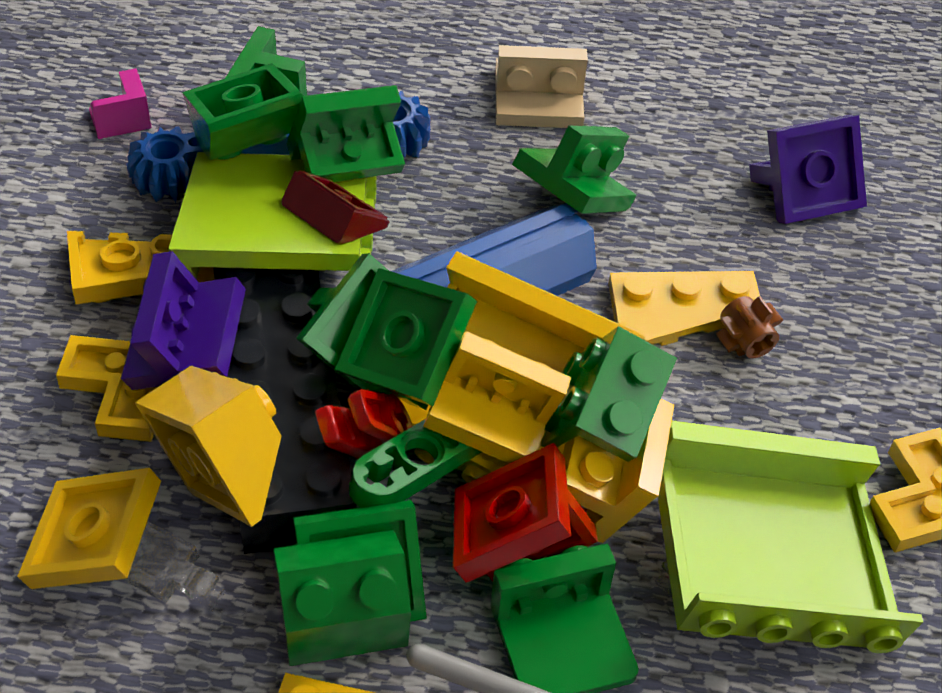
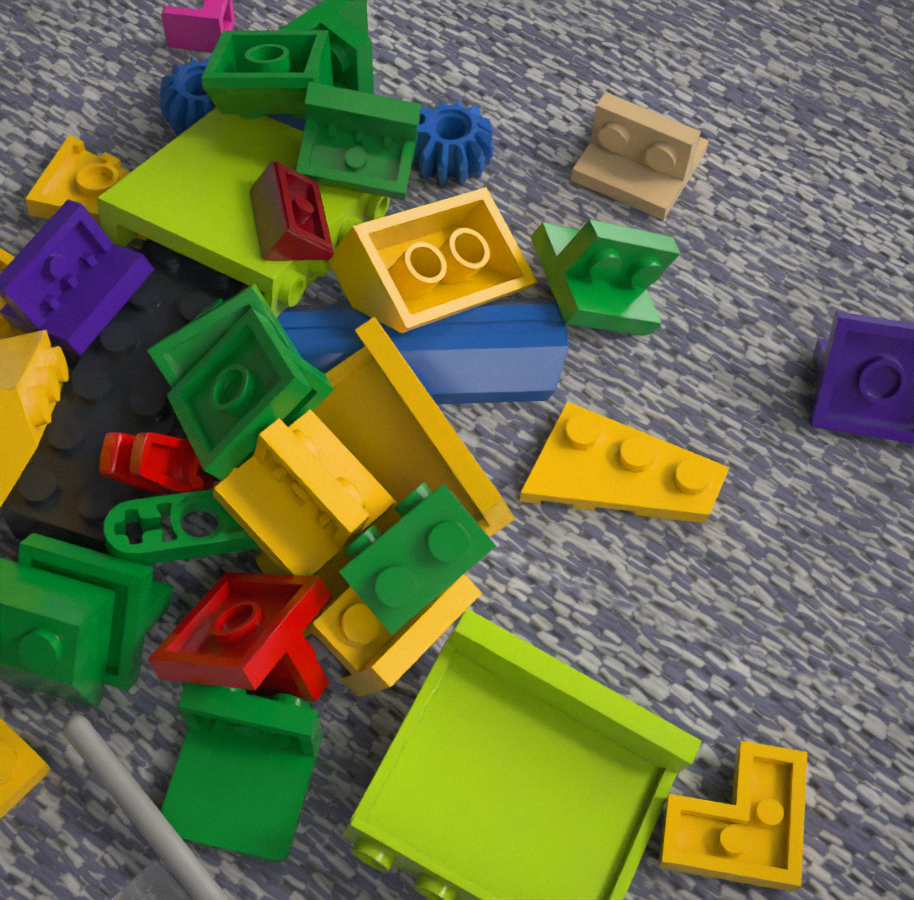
camera: 30 degrees right, 10 degrees up
dark orange gear [716,296,783,359] -> none
none -> yellow slope [328,187,537,333]

